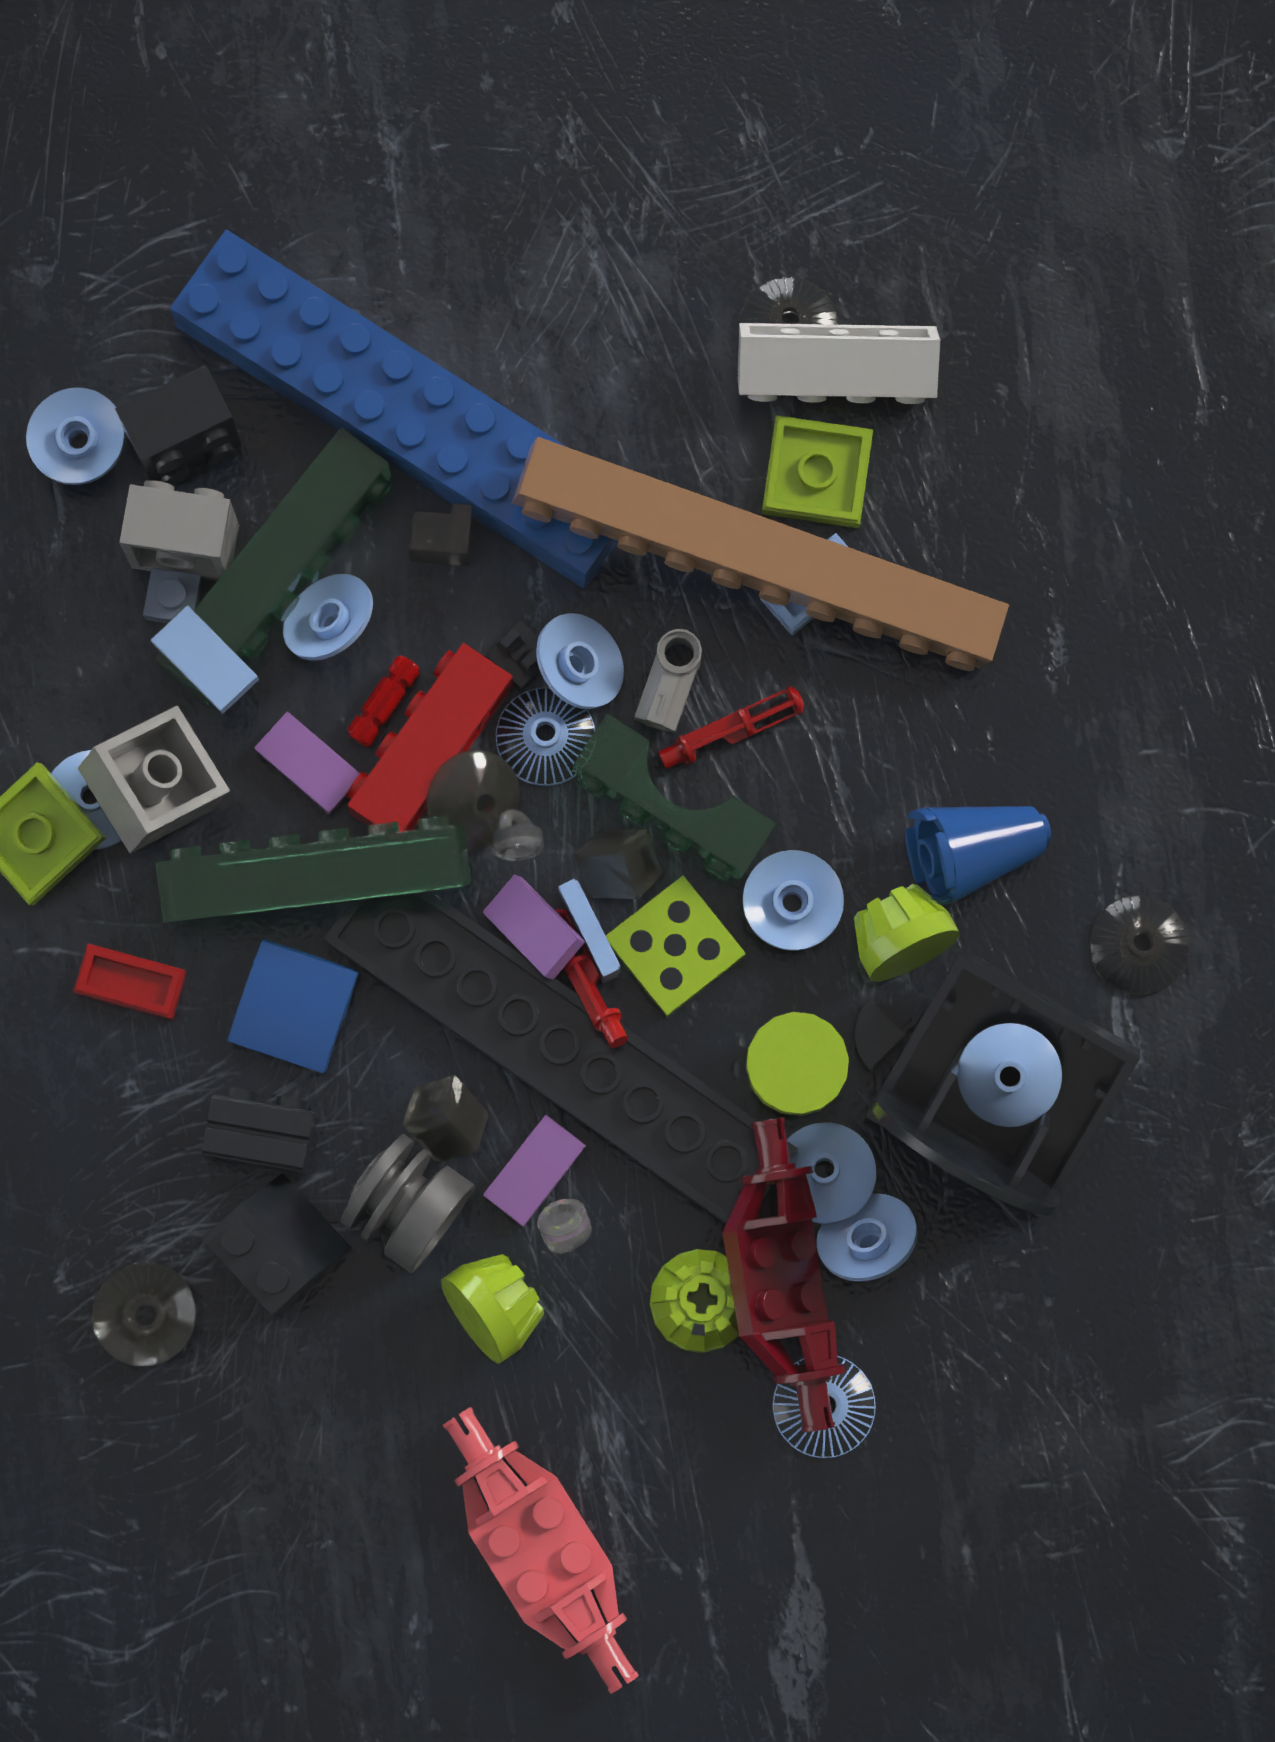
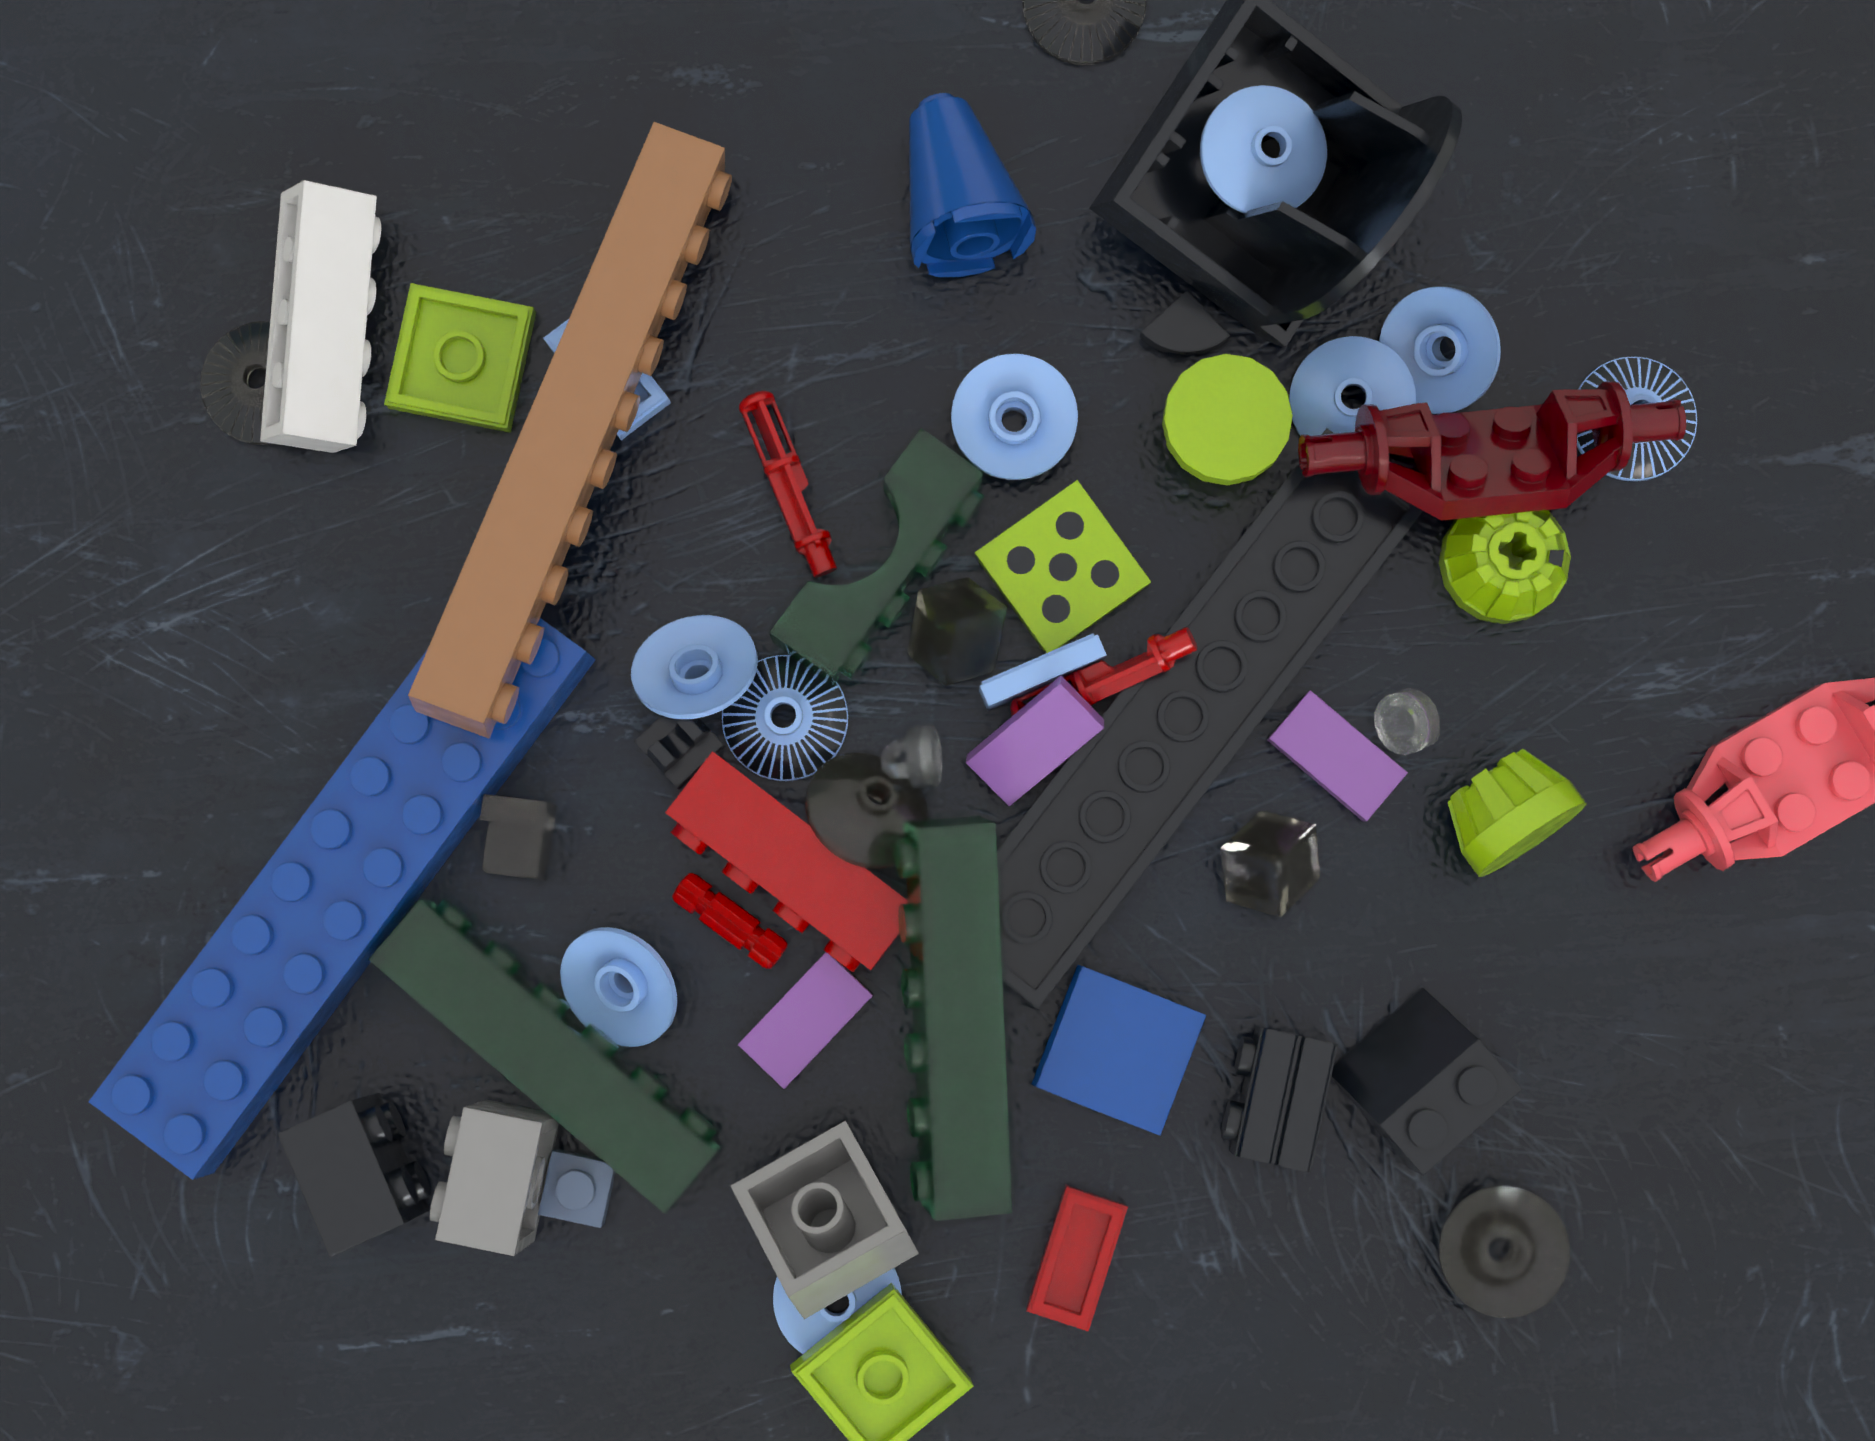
camera: 80 degrees left, 5 degrees up
light blue dish [26,388,125,485] -> none
light blue tile [151,605,259,714] -> none
flat silver wheel [340,1134,474,1274] -> none
light grey piece [634,629,702,733] -> none
lime piece [854,884,960,982] -> none

